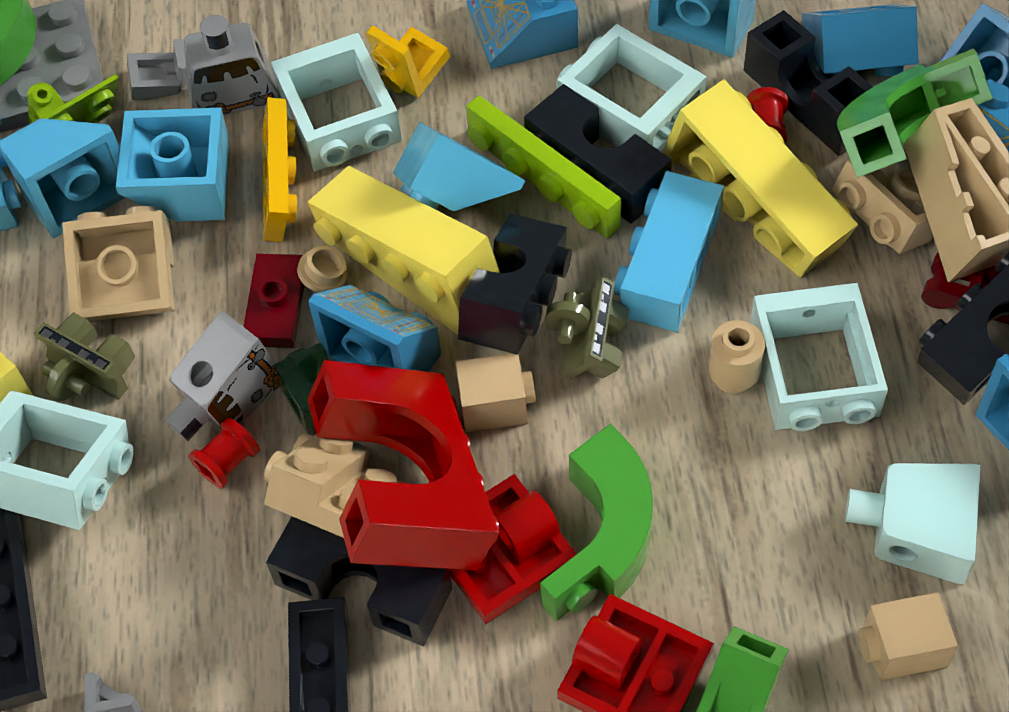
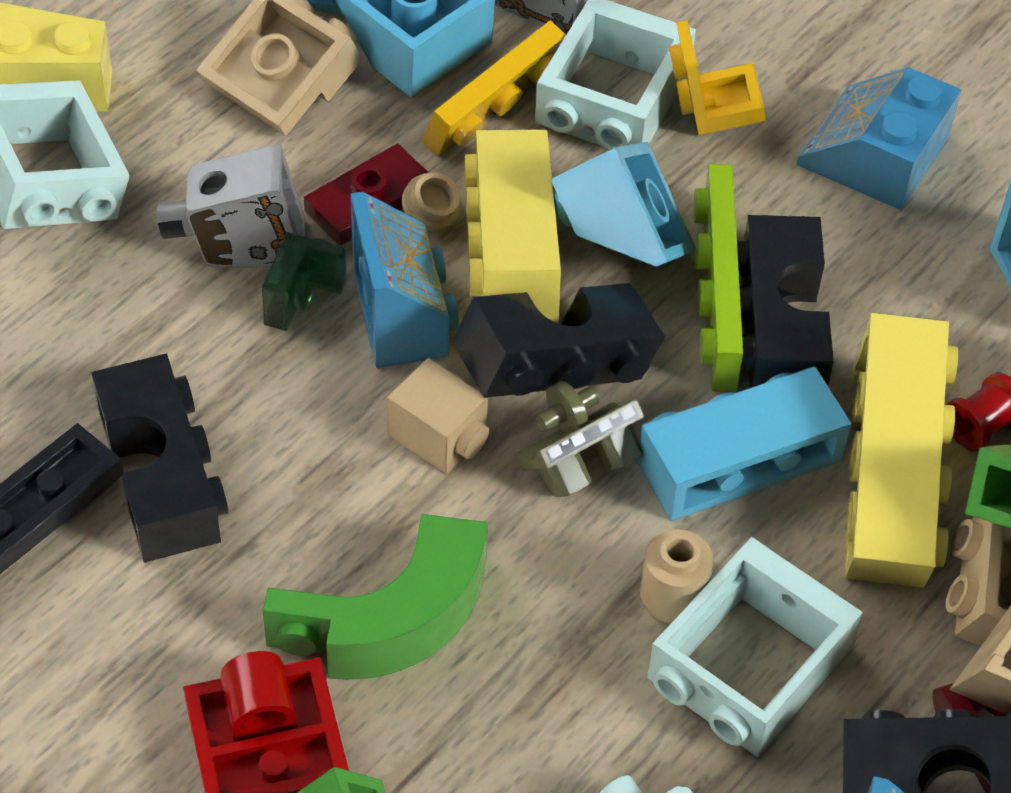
camera: 40 degrees right, 5 degrees down
olive hips [34,312,135,401] -> none
red bush [188,418,260,489] -> none
tan plate [264,433,405,538] -> none
red arch [307,360,499,570] -> none
red plate [449,474,577,625] -> none
light aqua window [556,24,707,151] -> none

